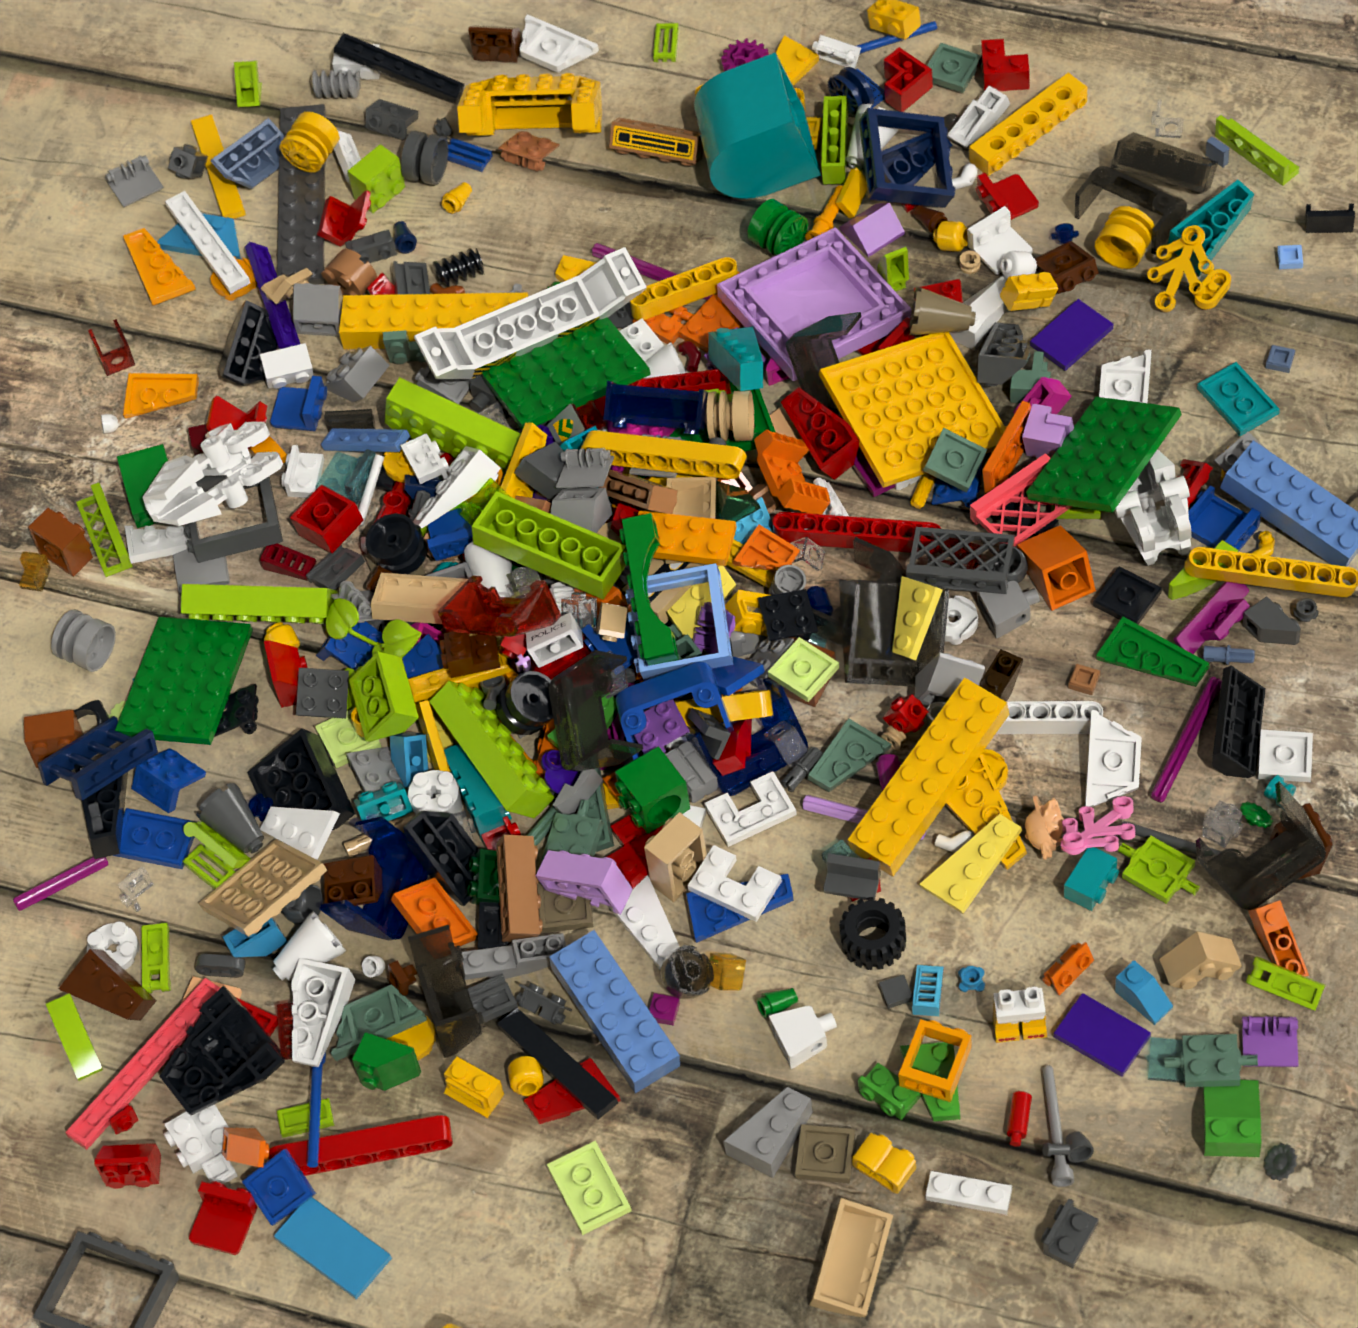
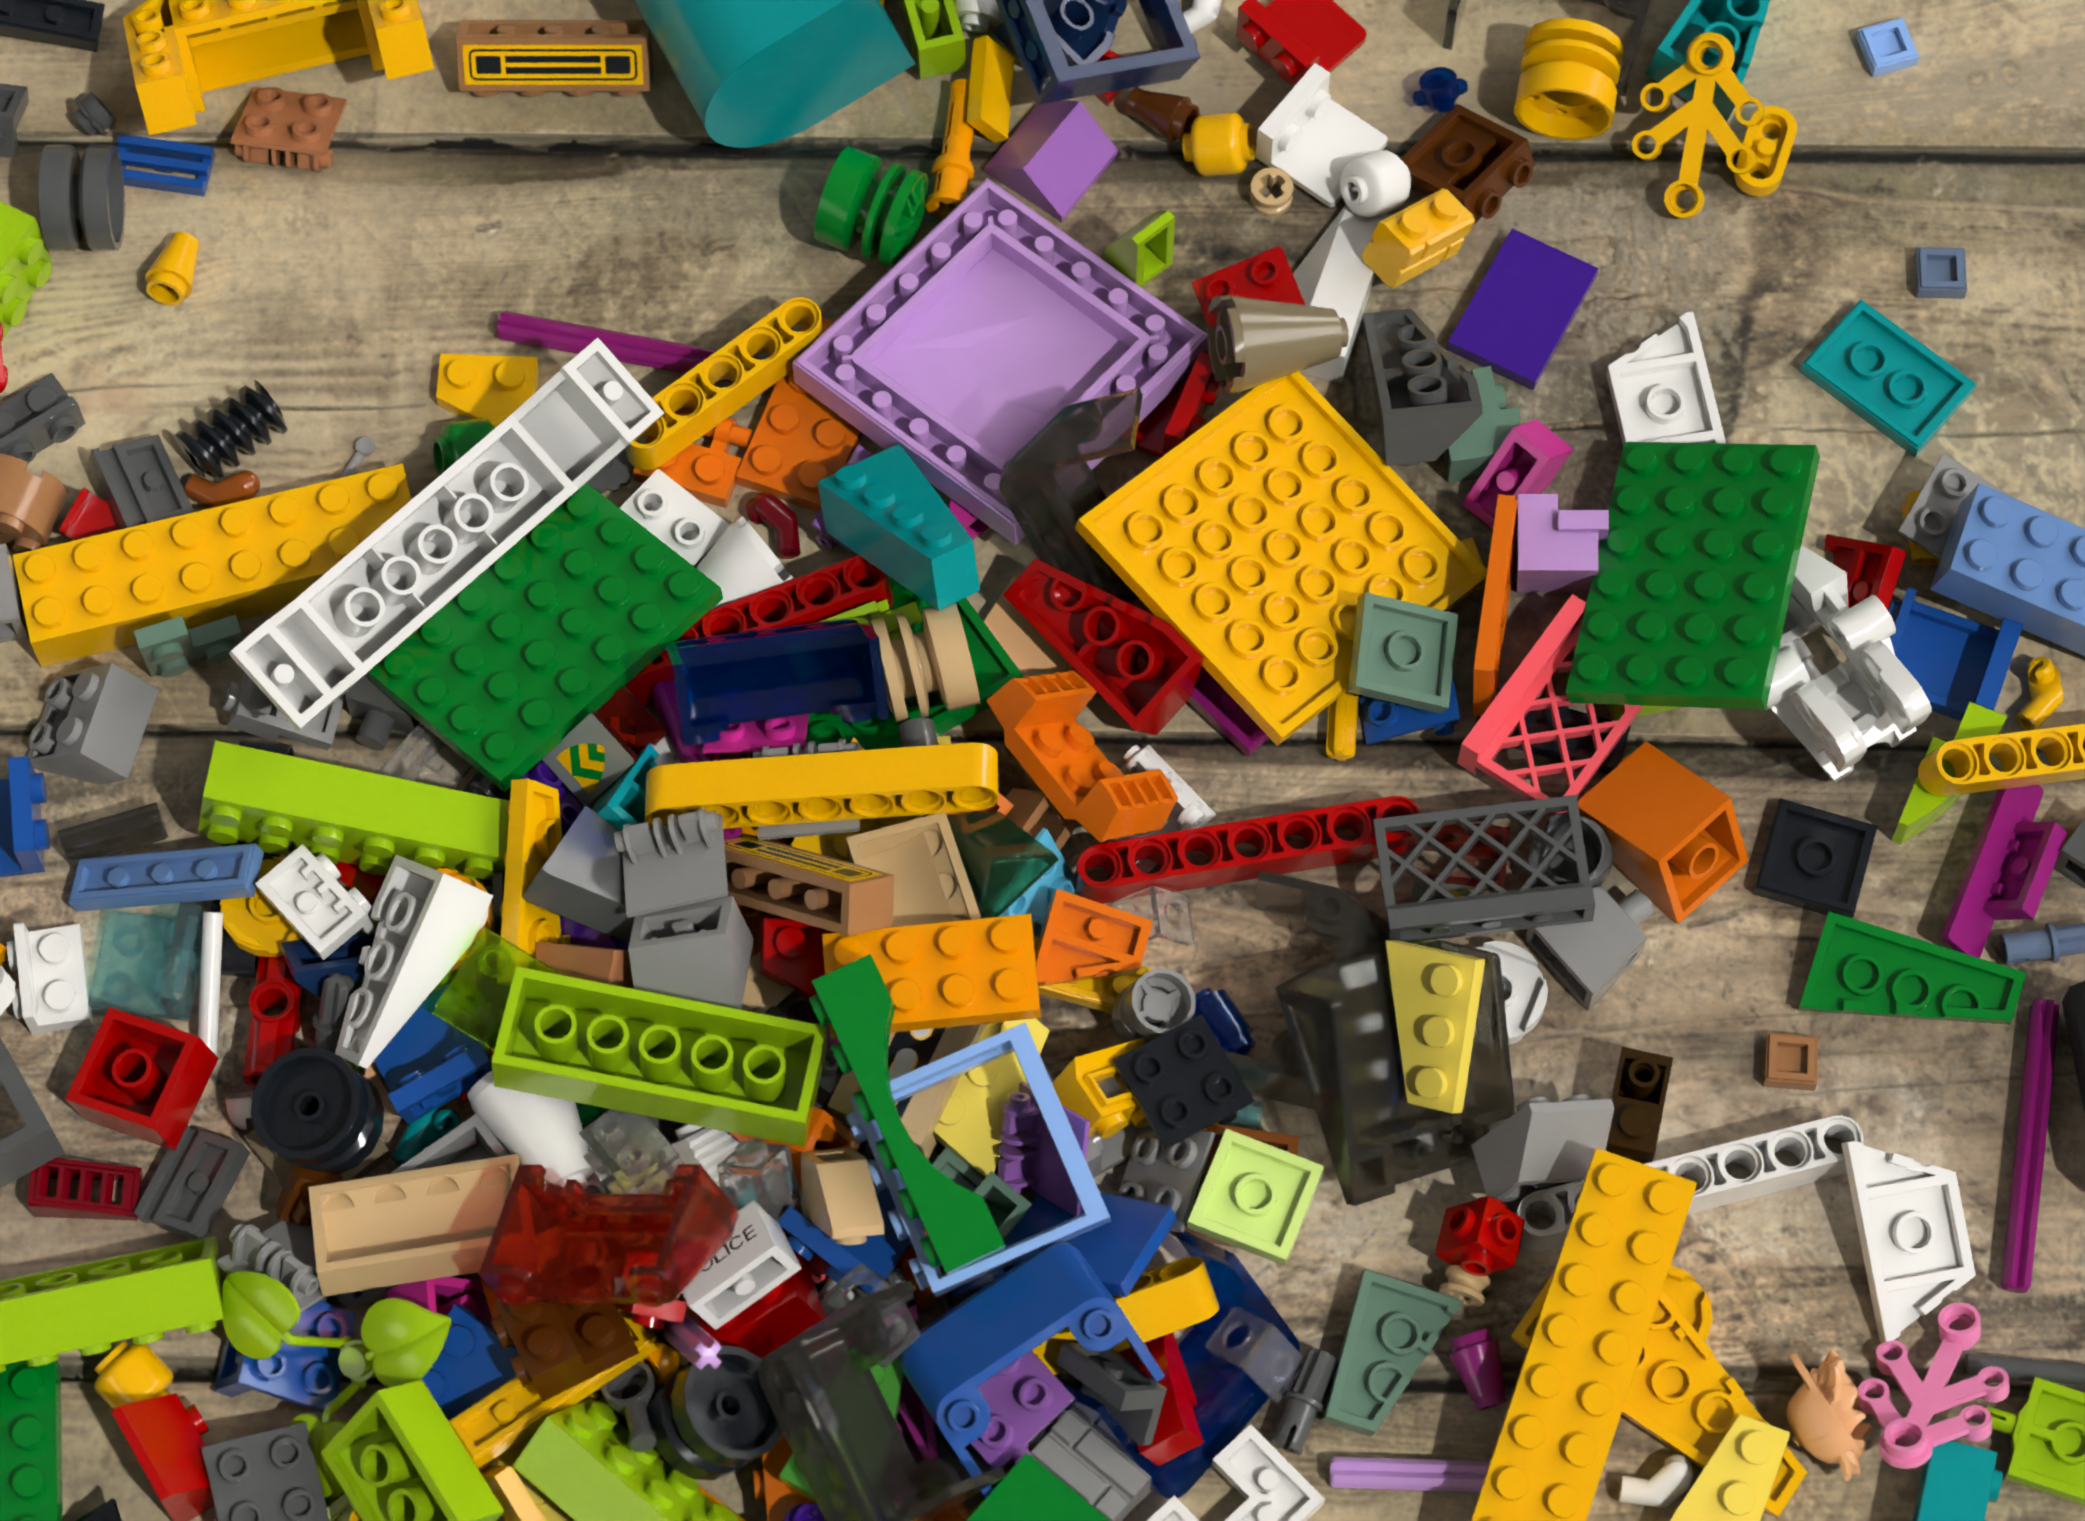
camera: 25 degrees left, 10 degrees up
dark blue cone [393,221,417,253] -> none

